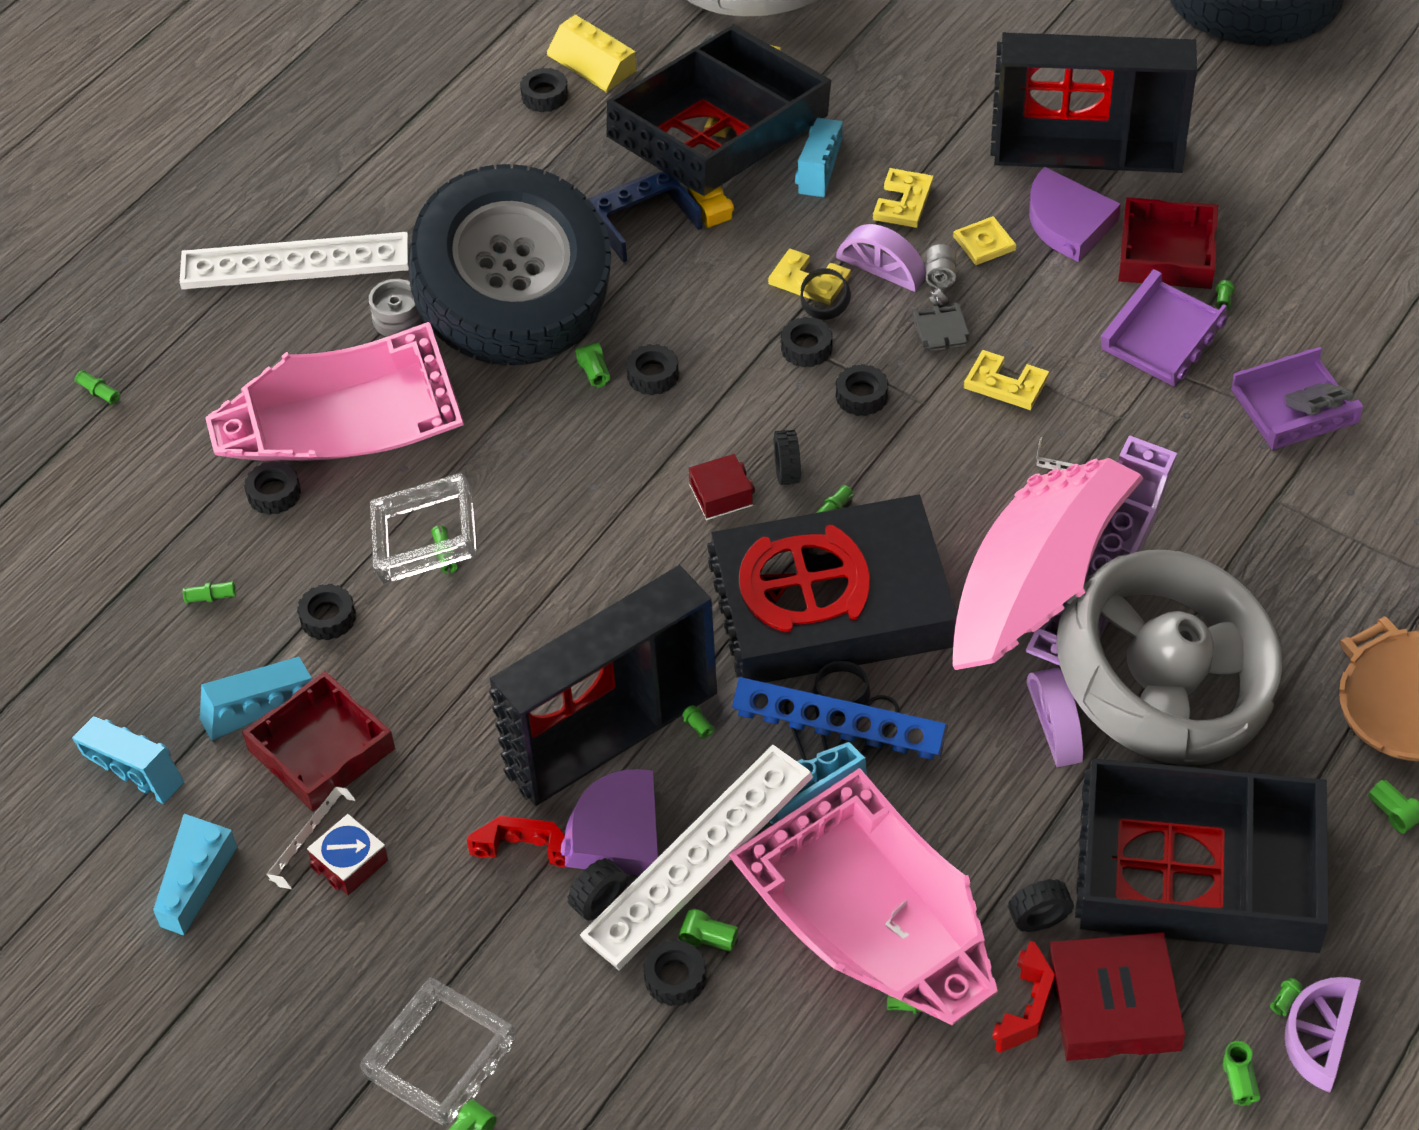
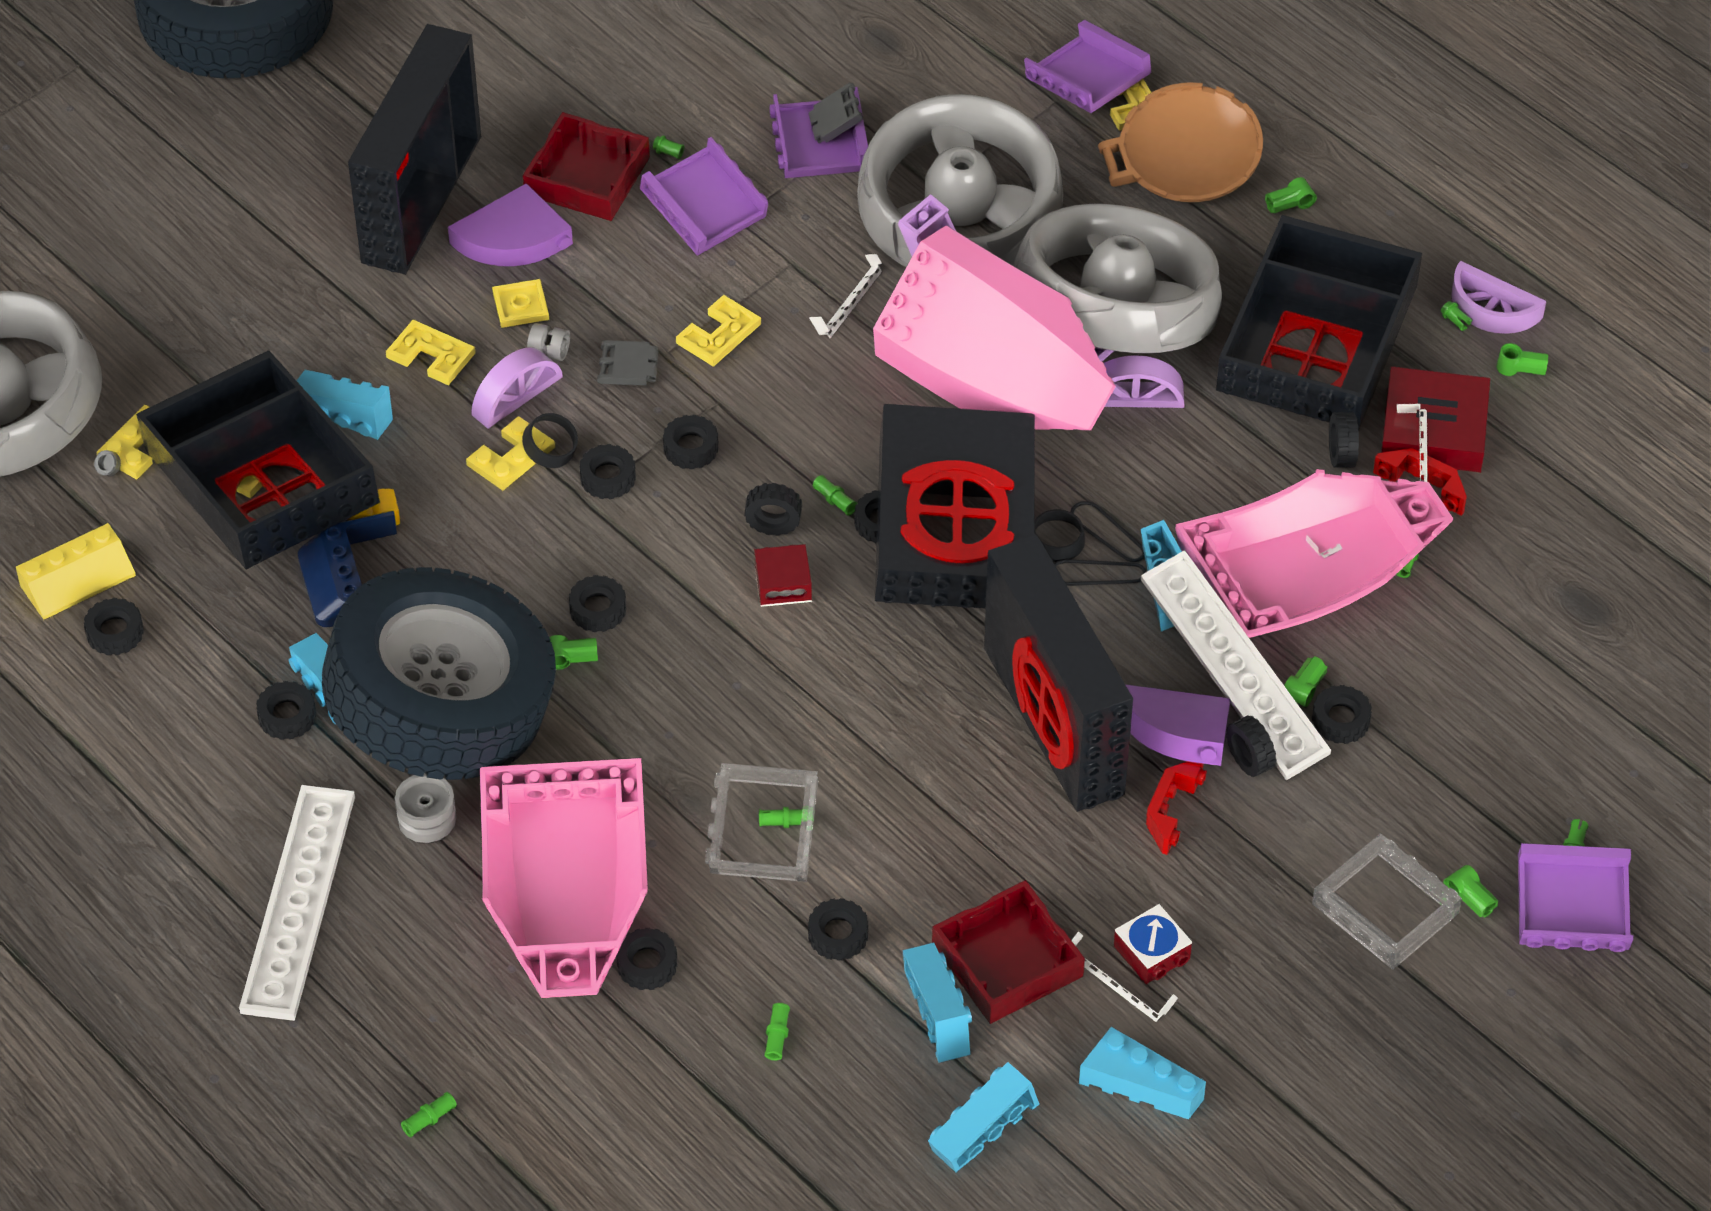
camera: 80 degrees left, 0 degrees up
blue brick [732,677,948,760] -> none
flat silver plate [929,287,950,307] -> none
none -> light grey wheel [857,94,1063,267]
none -> white piece [1397,404,1427,482]

